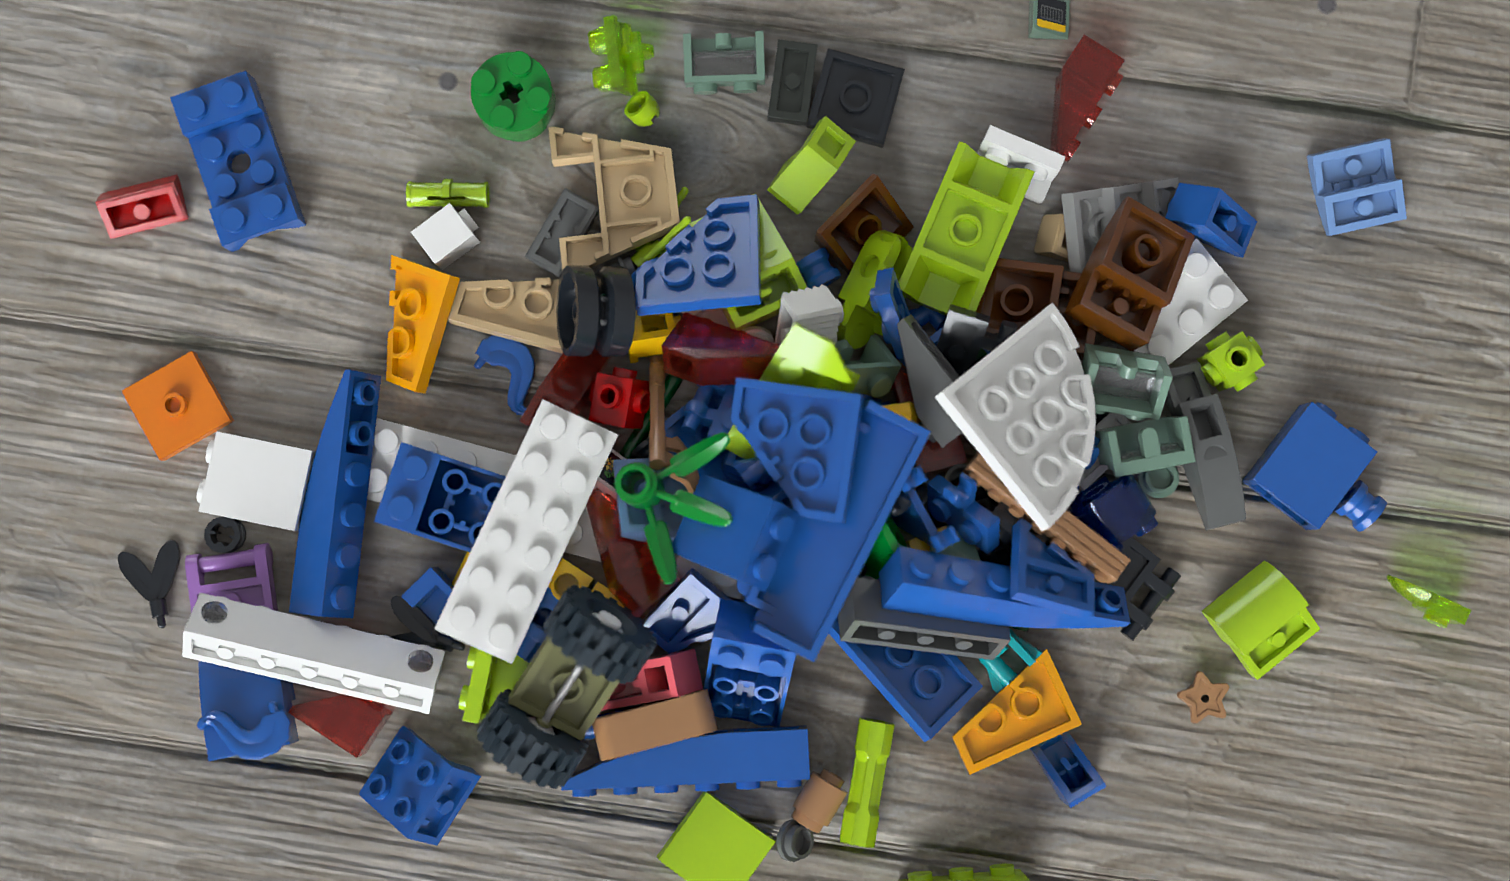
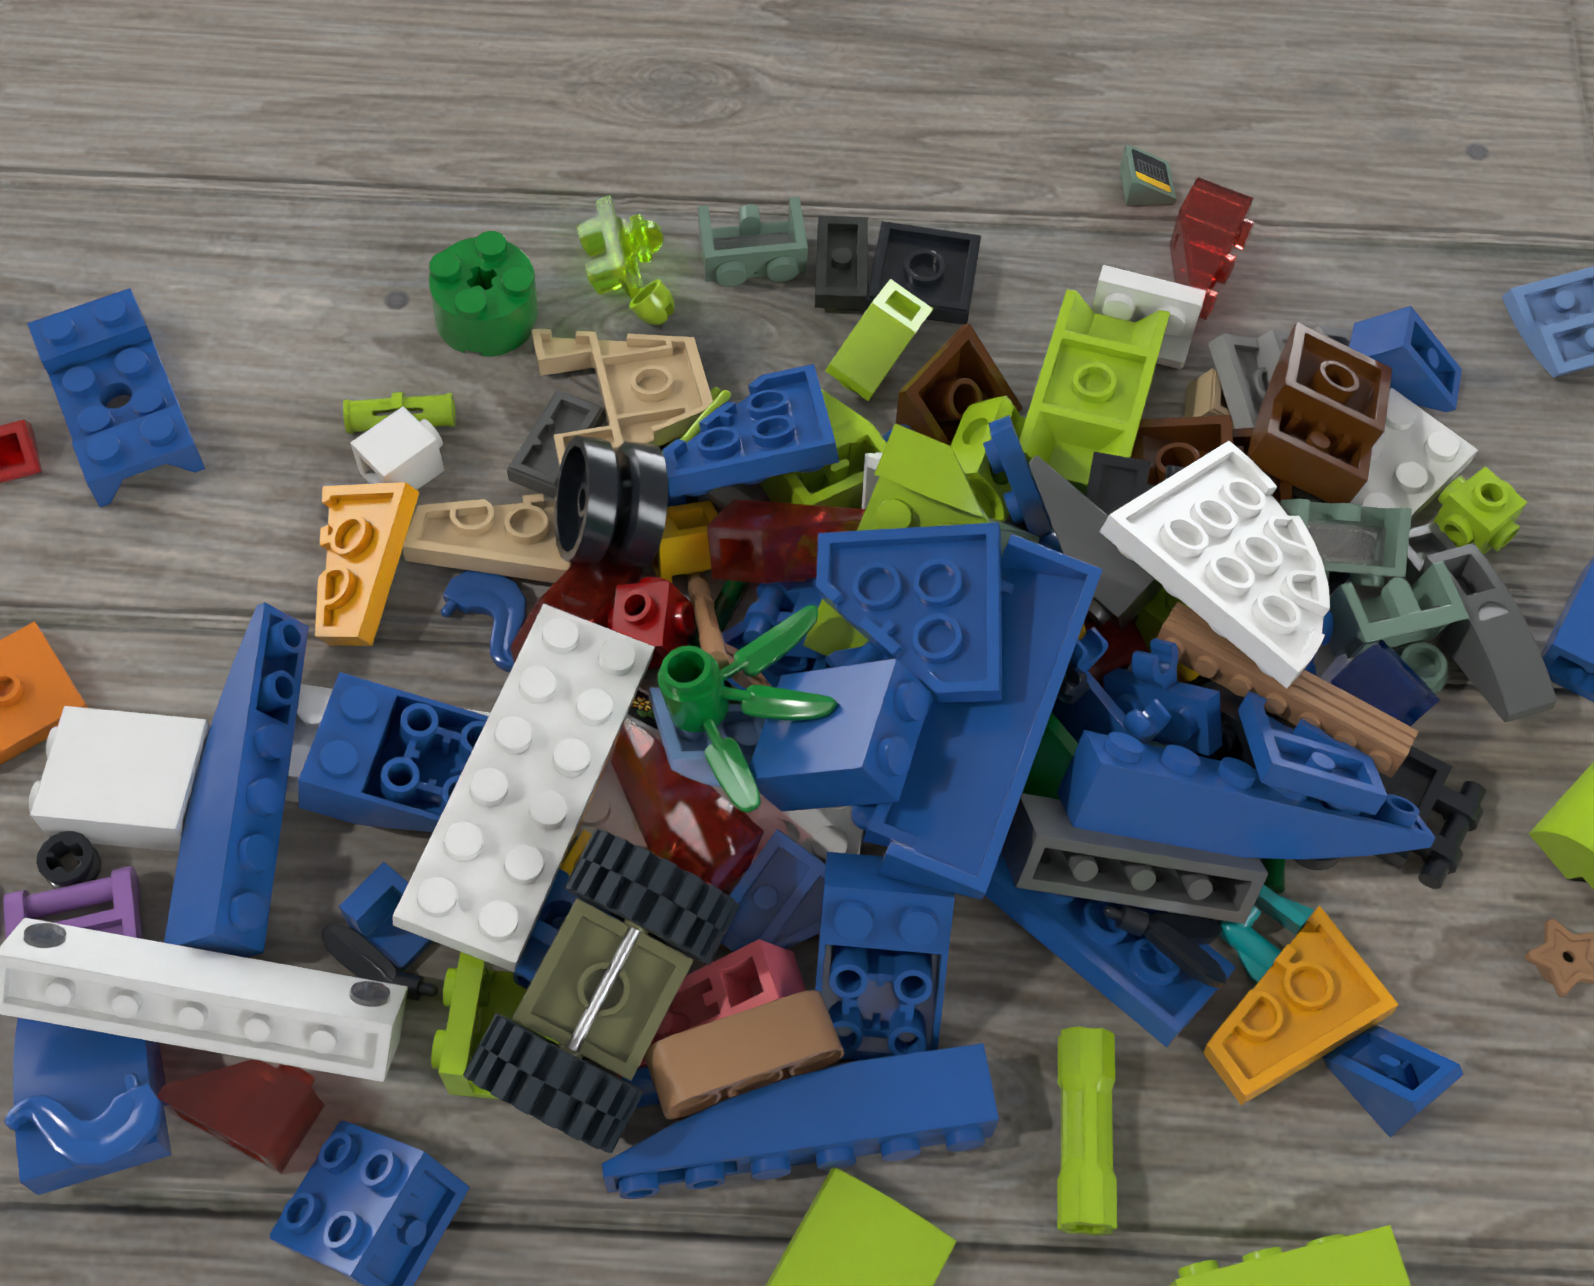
camera: 10 degrees left, 25 degrees down
dark grey plate [776,819,814,862] -> none
medium nougat brick [791,768,848,834] -> none
none -> black piece [1103,905,1227,988]

